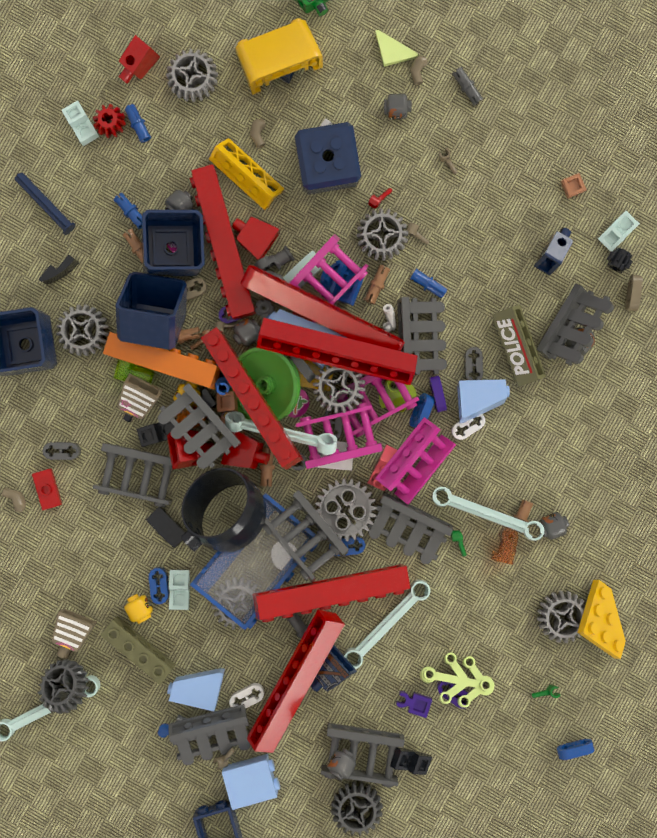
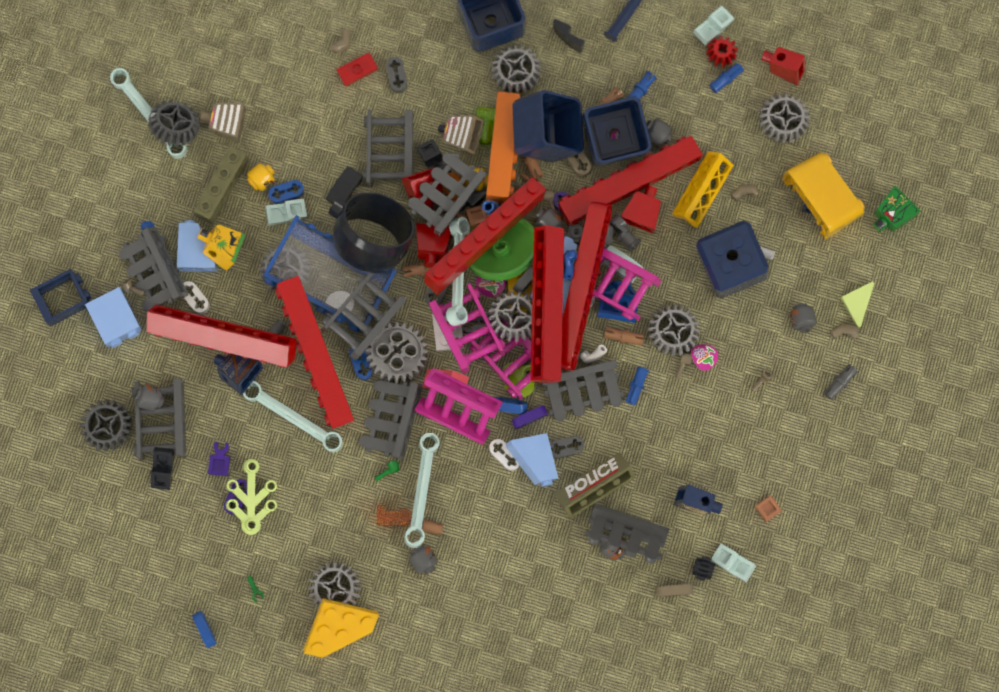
camera: 80 degrees right, 10 degrees down
red hand [368,188,392,209] -> none
none -> yellow torso [197,225,245,271]
none -> blue arm [564,250,577,279]
none -> sticker [691,344,718,371]

